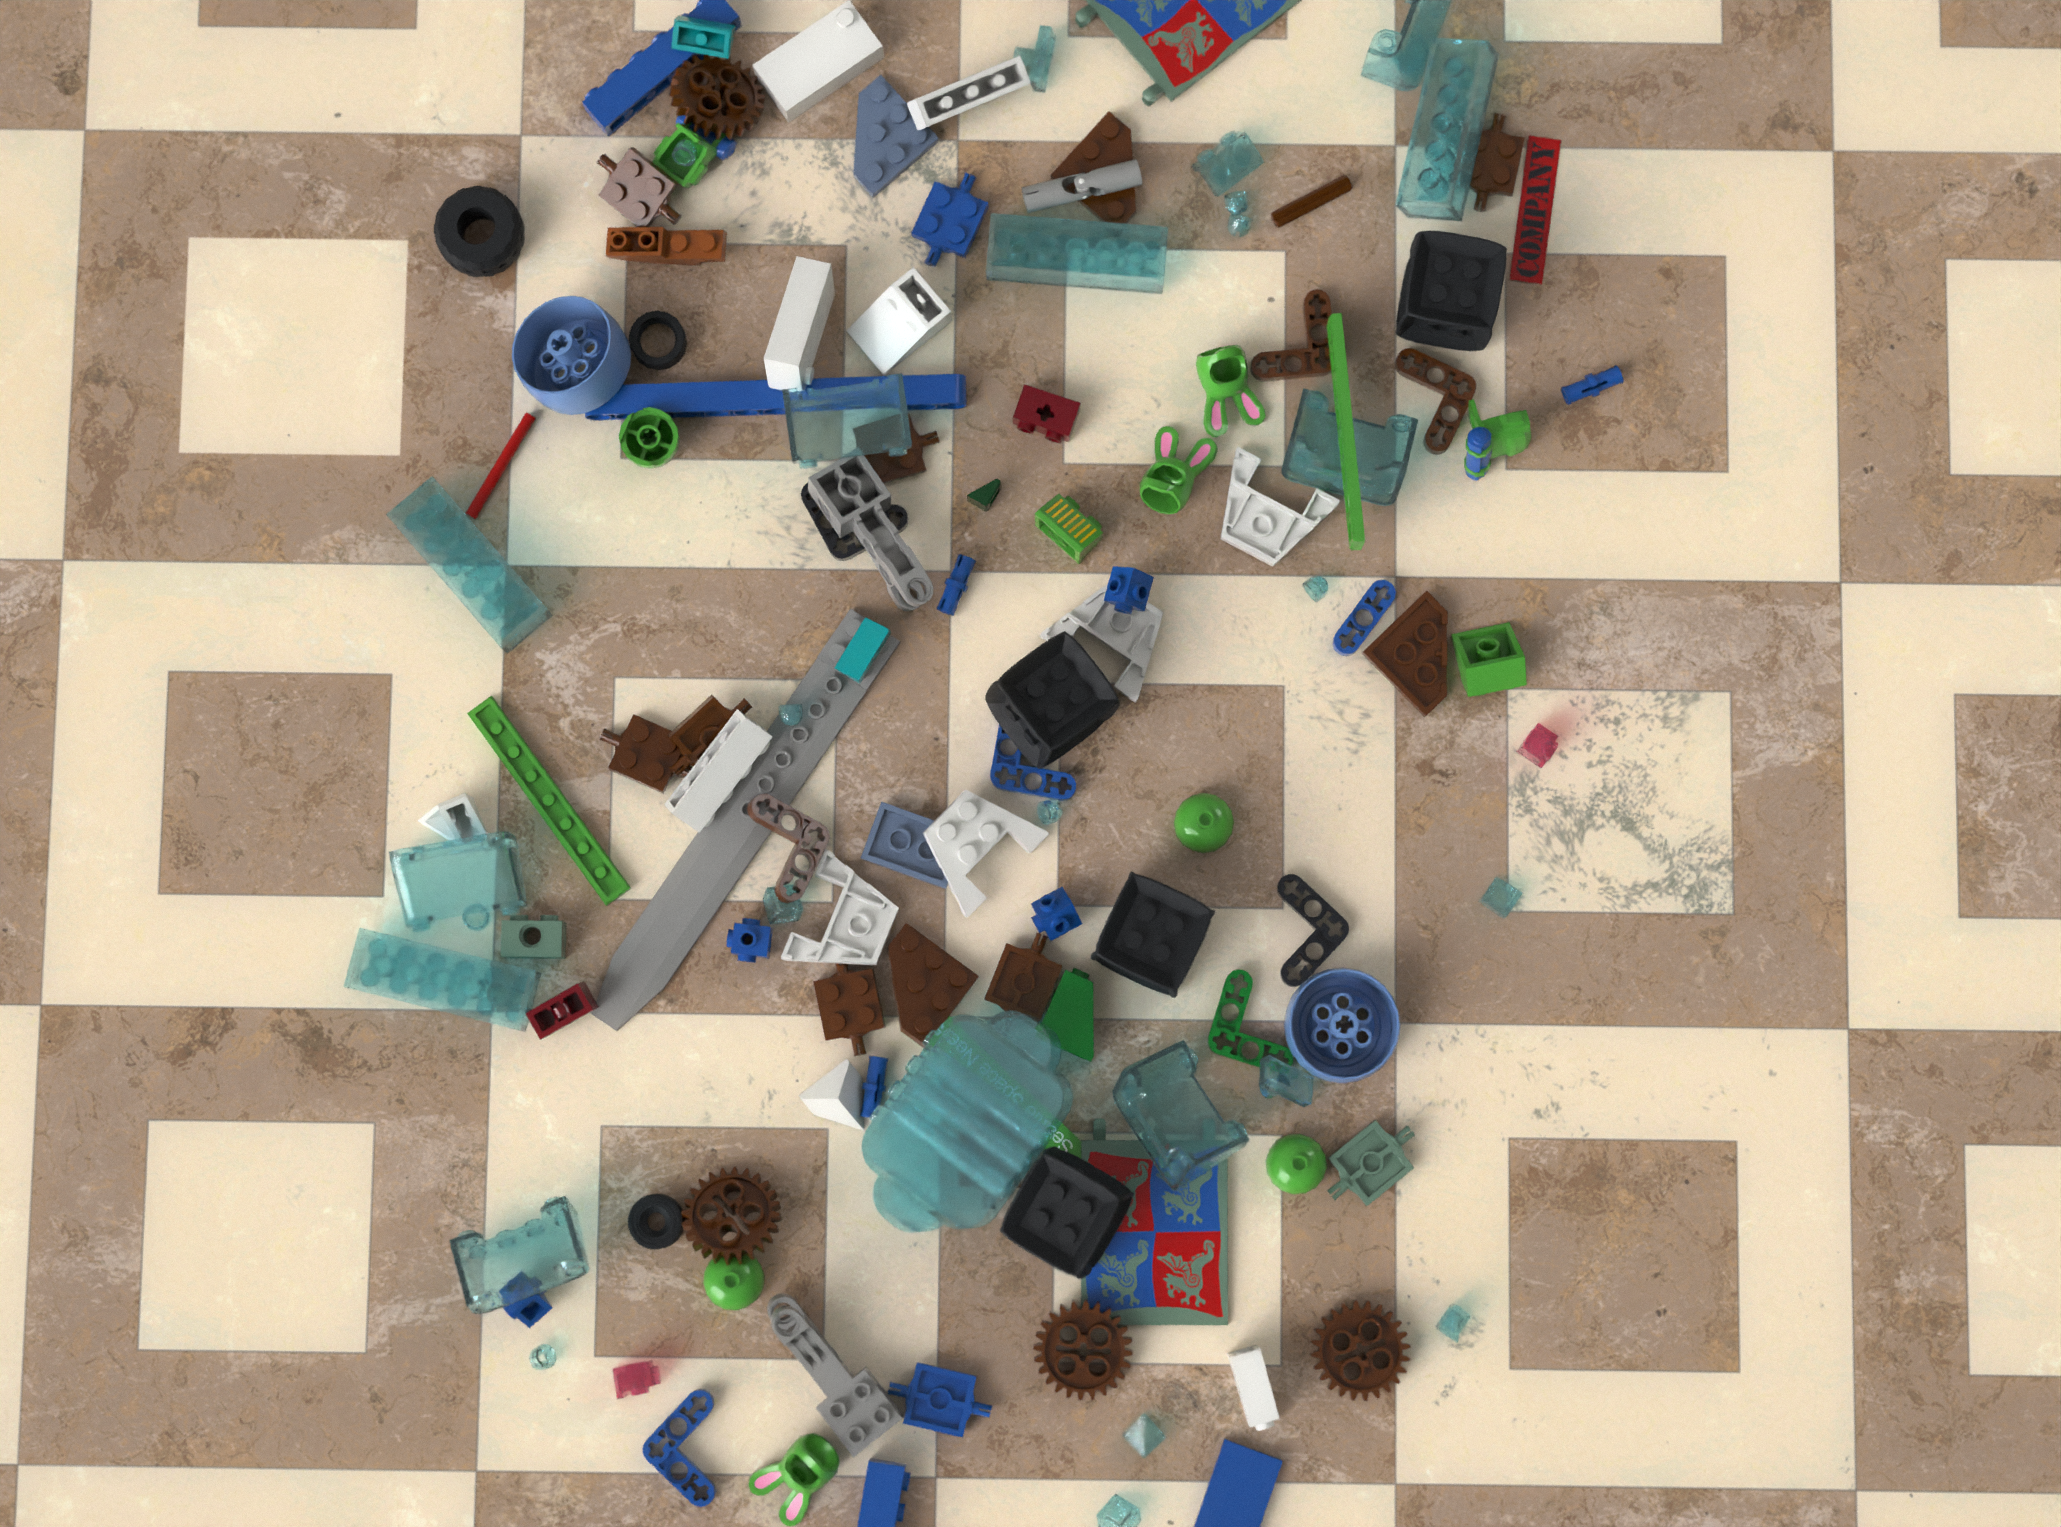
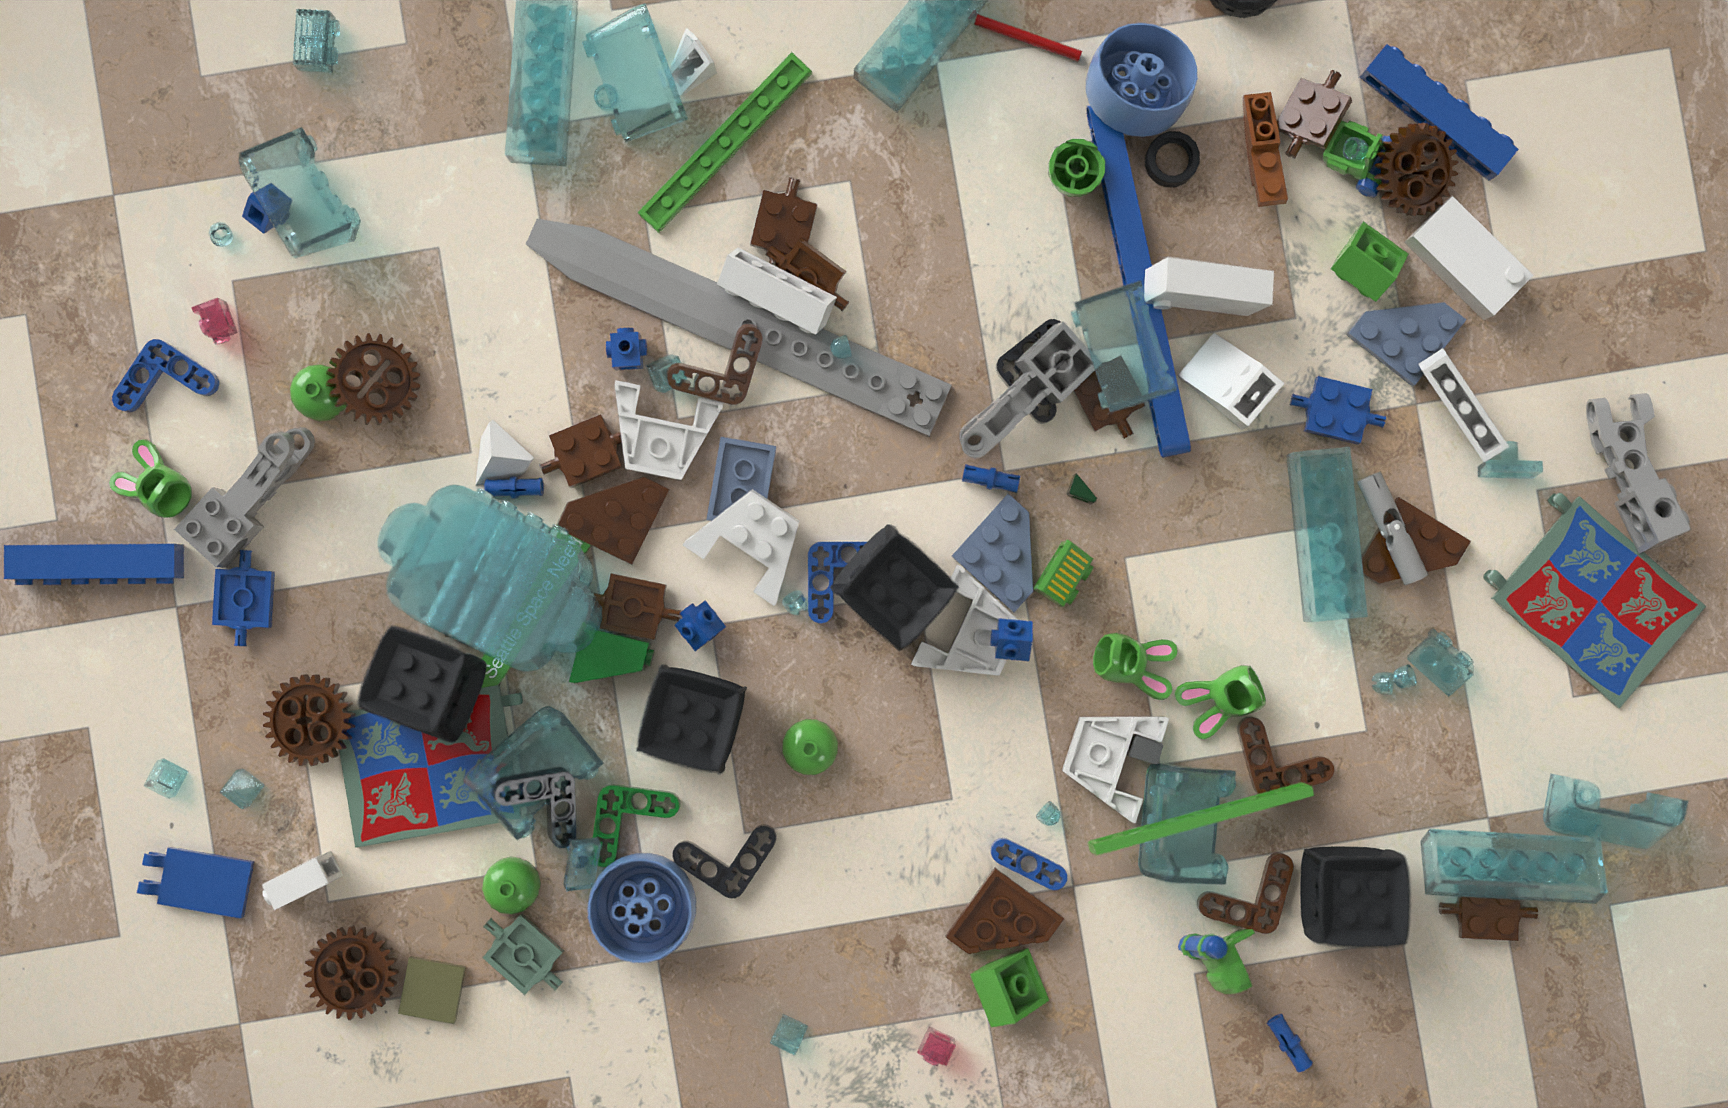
camera: 75 degrees right, 5 degrees up
sand green brick [501,915,567,959] -> none
dark red brick [525,981,599,1040] -> none
black tyre [628,1194,685,1250] -> none
teal slope [671,16,736,59] -> none
teal slope [834,617,891,684] -> none
dark red brick [1013,384,1081,443] -> none
reddish brown axle [1271,175,1352,227] -> none
clear light blue slope [1436,1303,1470,1343] -> none
red sticker [1509,135,1561,284] -> none
none -> clear light blue brick [293,8,340,73]
none -> olive tile [398,956,466,1024]
none -> black beam [490,767,576,848]
none -> sand blue plate [952,494,1033,613]
none -> dark grey slope [1127,734,1164,764]
none -> bright green slope [1331,221,1408,302]

